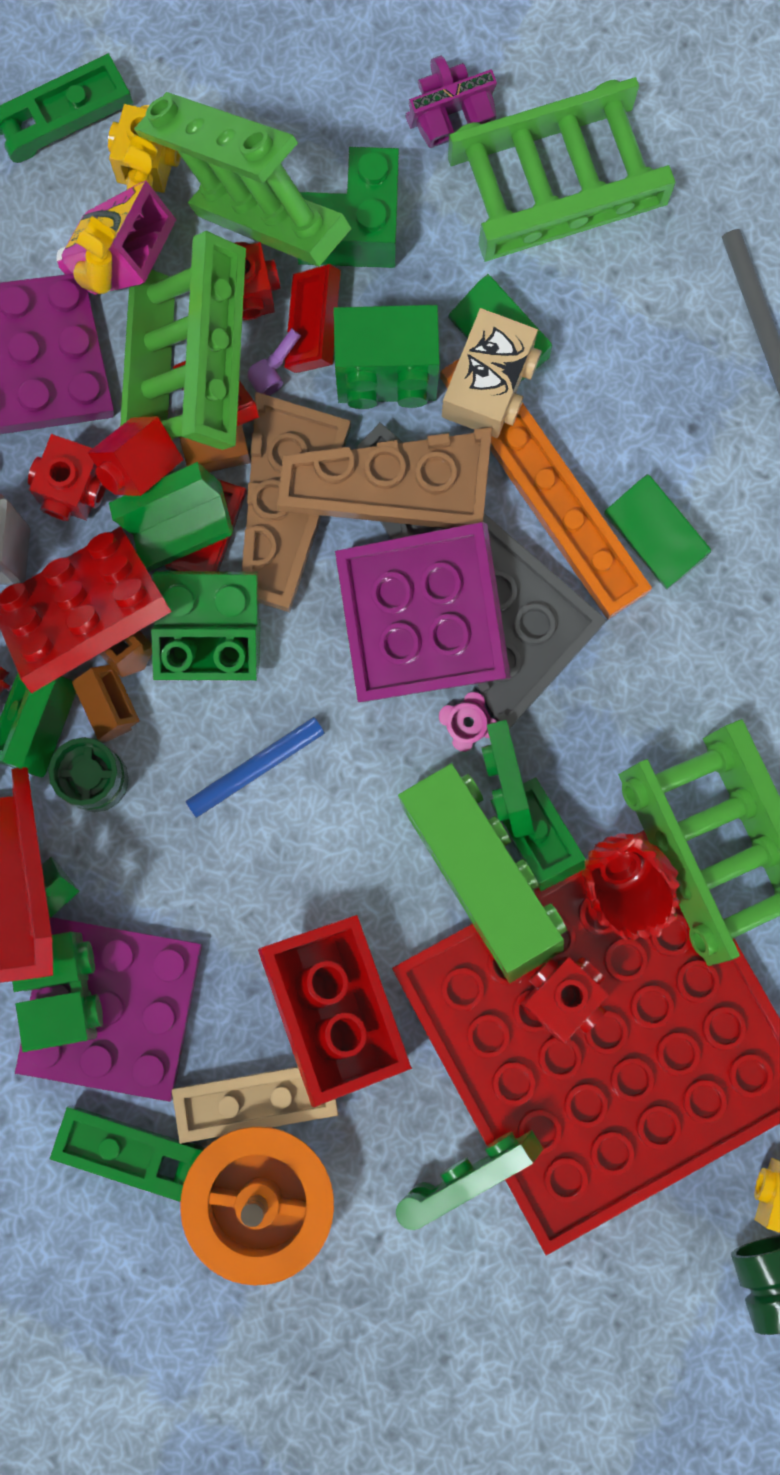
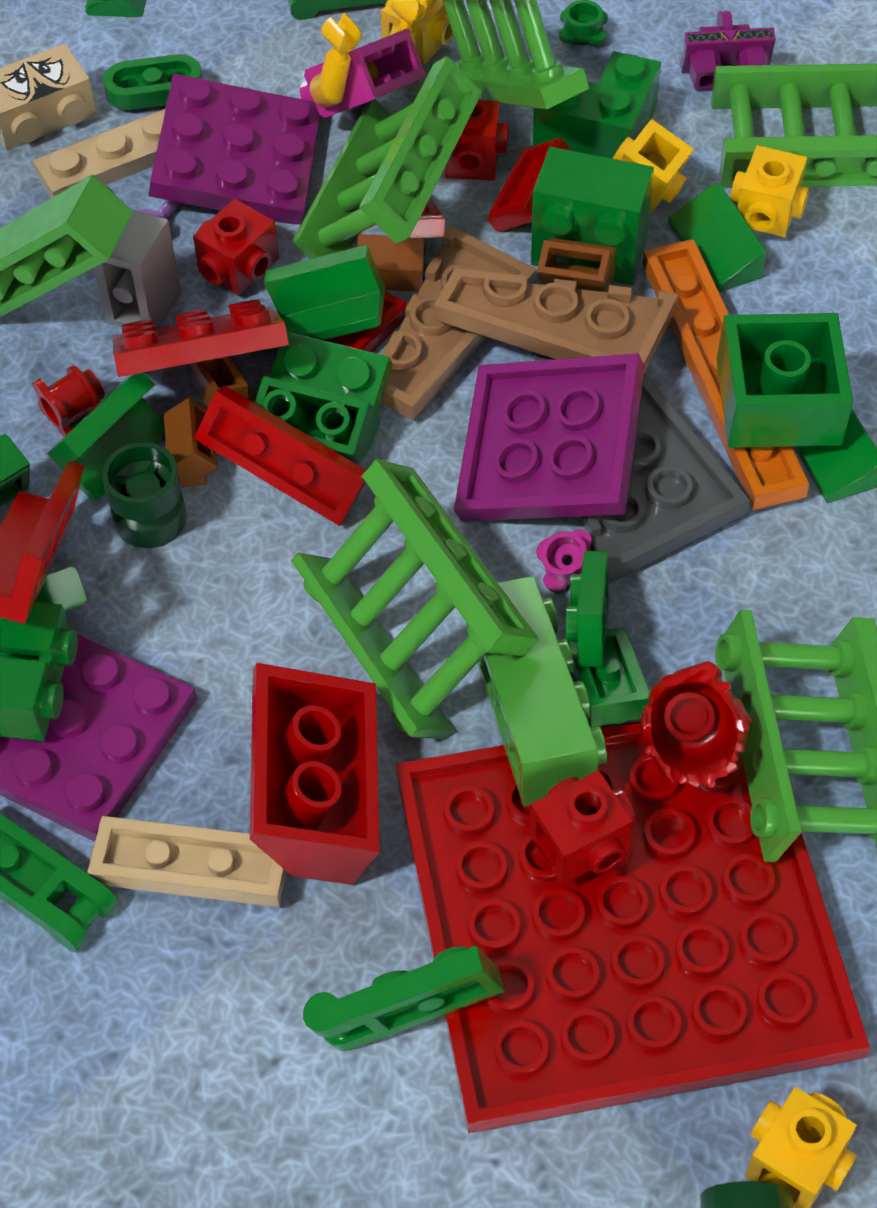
camera: 20 degrees right, 25 degrees down
red brick [88,416,184,496] -> none
orange piece [180,1126,334,1286] -> none
blue bar [185,717,325,818] -> none
medium lavender hand [248,328,301,396] -> none
tan brick [442,308,542,438] -> none
none -> red plate [194,385,366,526]
none -> bright green fence [291,459,539,739]
none -> dark orange piece [537,238,616,292]
none -> green plate [559,0,608,45]
none -> yellow brick [612,119,694,215]
none -> green brick [716,313,853,448]
none -> yellow brick [730,145,810,237]

